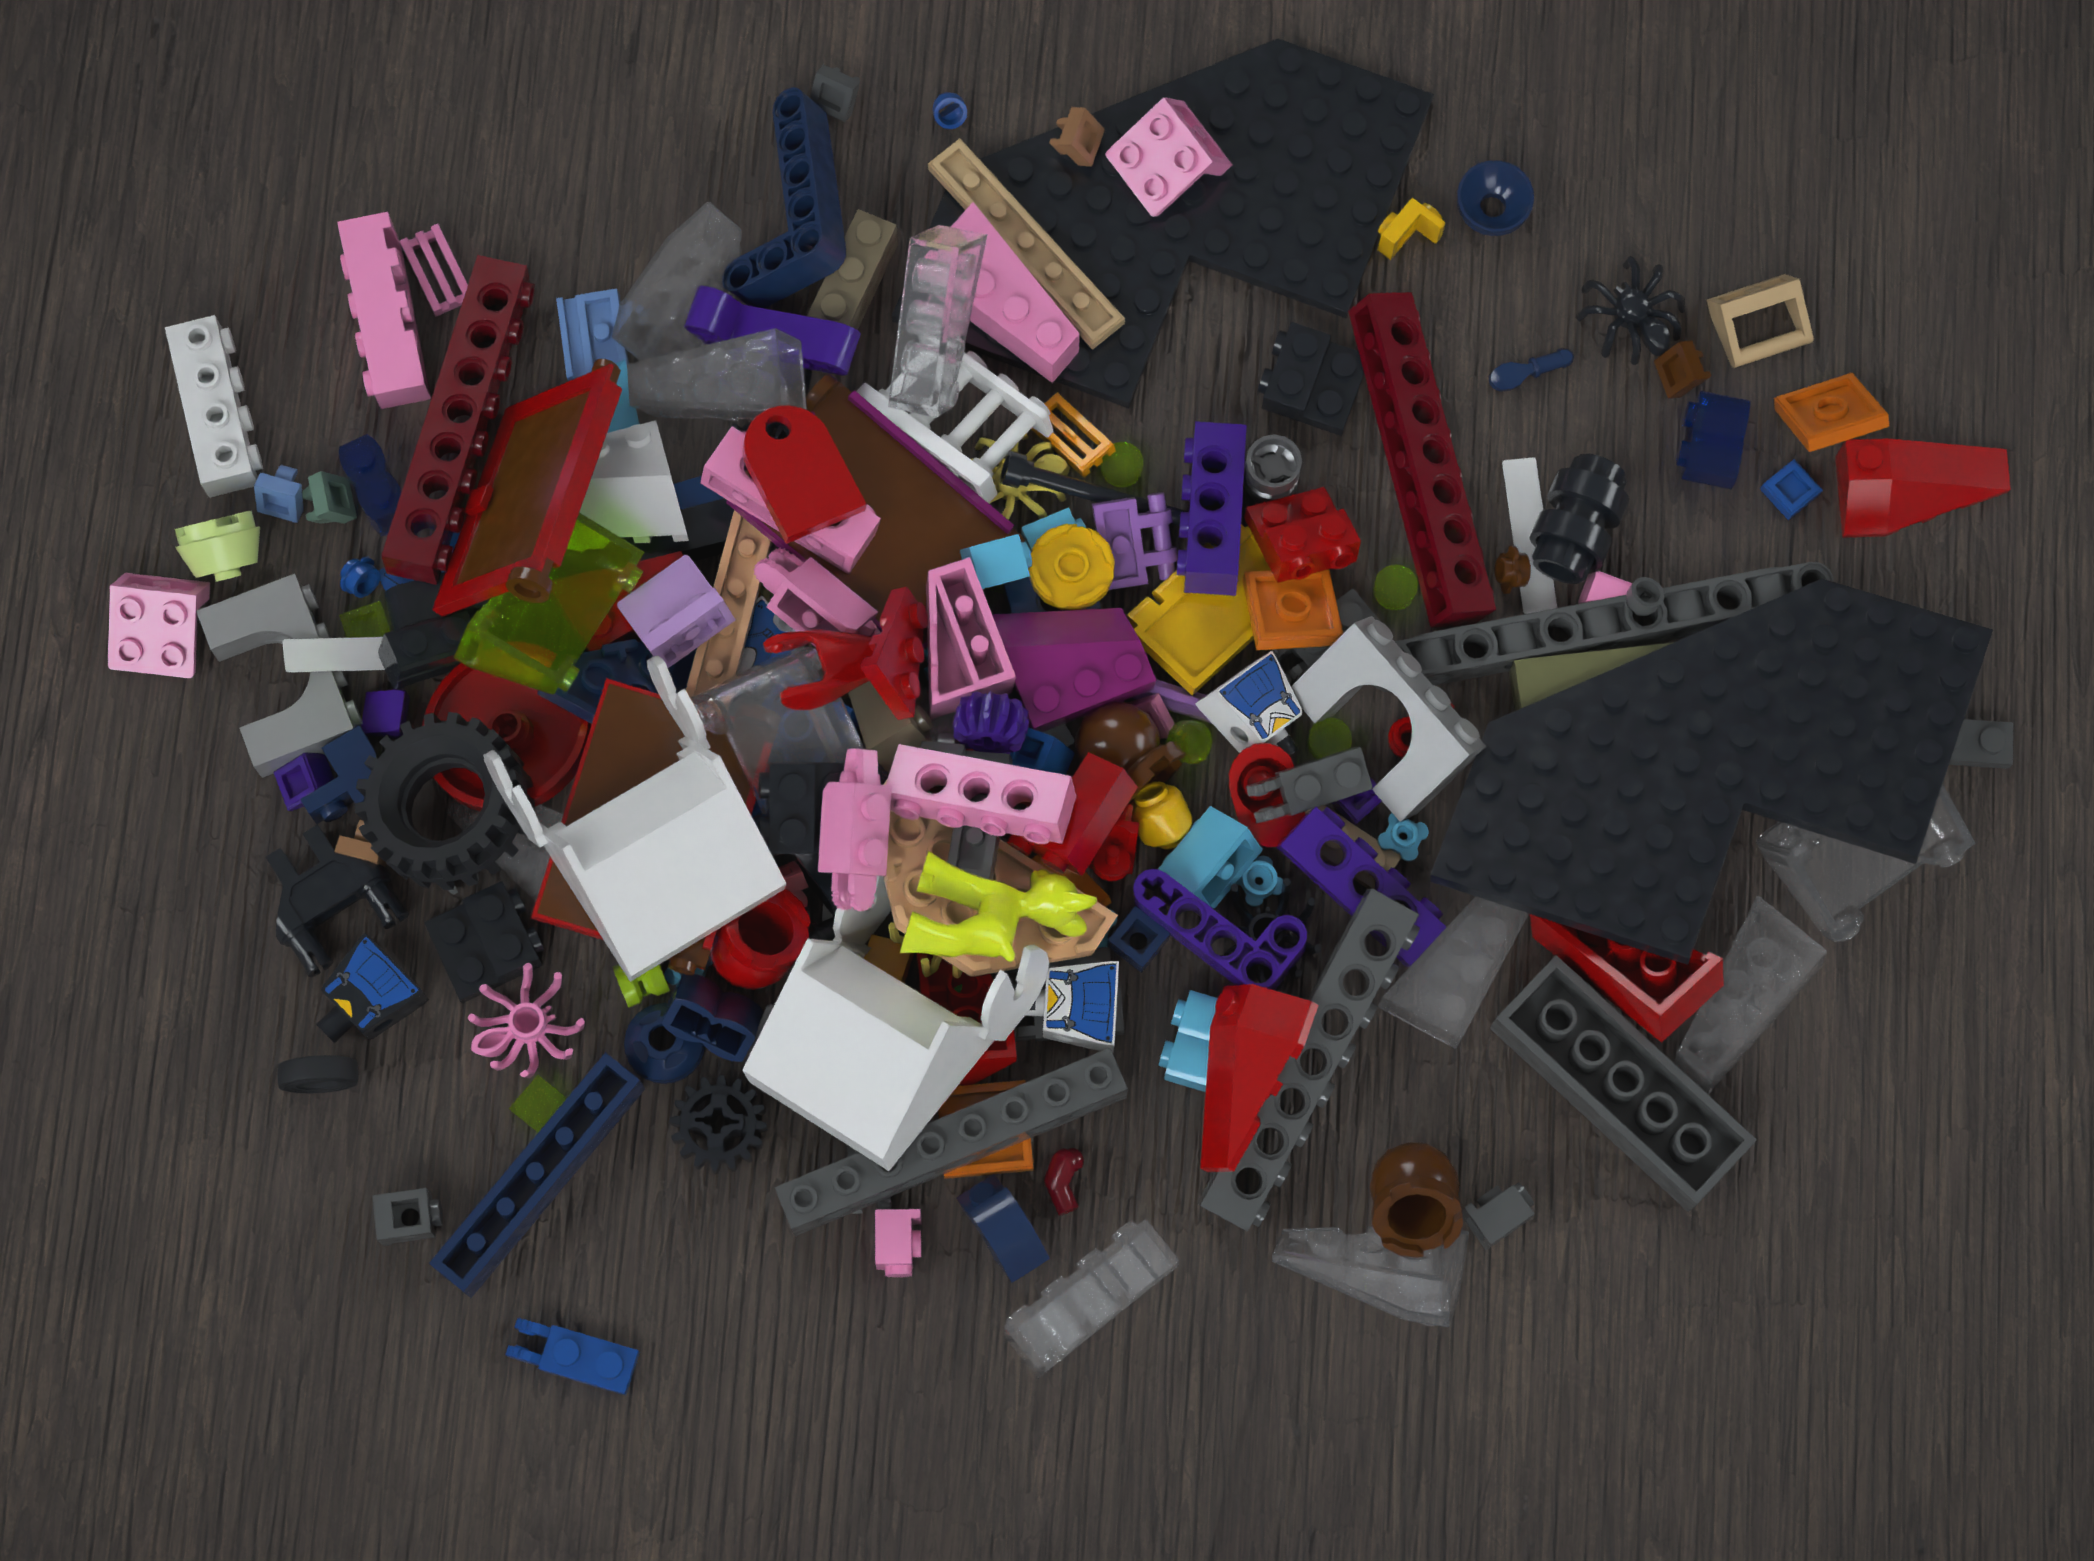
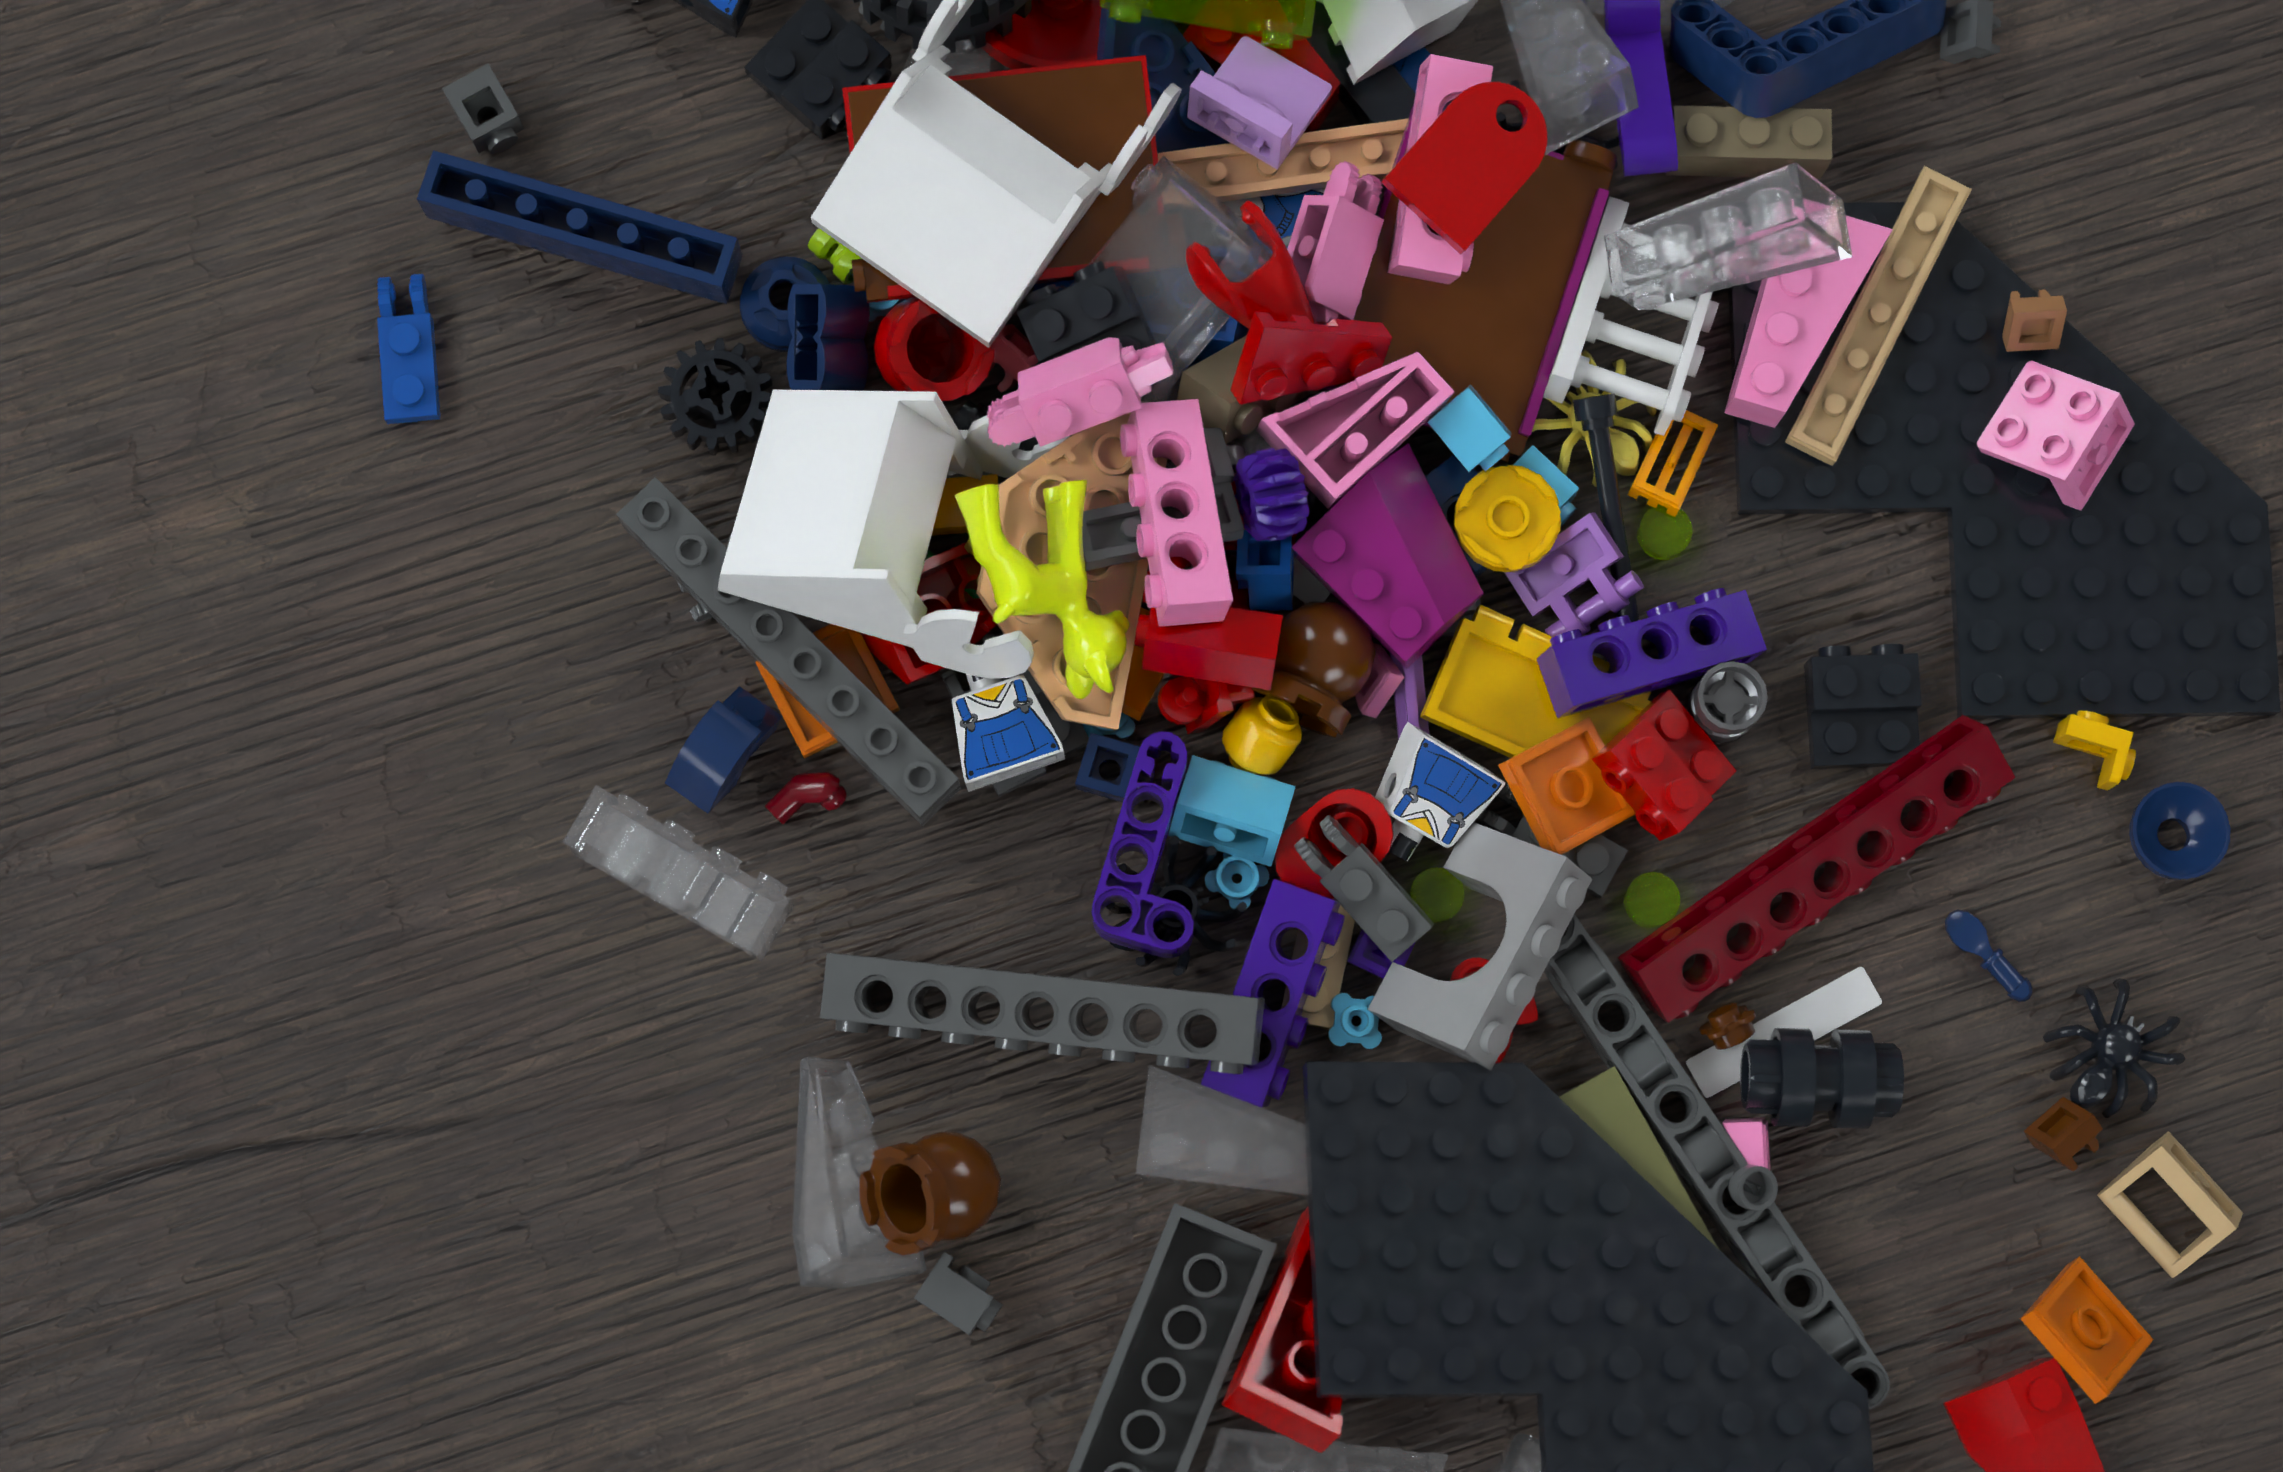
camera: 65 degrees right, 5 degrees up
bright pink animal [467,963,585,1078] -> none
clear neon green tile [509,1075,567,1133] -> none
bright pink brick [875,1209,921,1277] -> none
blue hinge [932,92,967,129] -> none
medium azure brick [1158,990,1218,1092] -> none
clear neon green tile [1167,720,1212,764] -> none
red wedge [1200,984,1319,1172] -> none
clear blue brick [1676,390,1751,490] -> none
blue tile [1760,459,1823,520] -> none

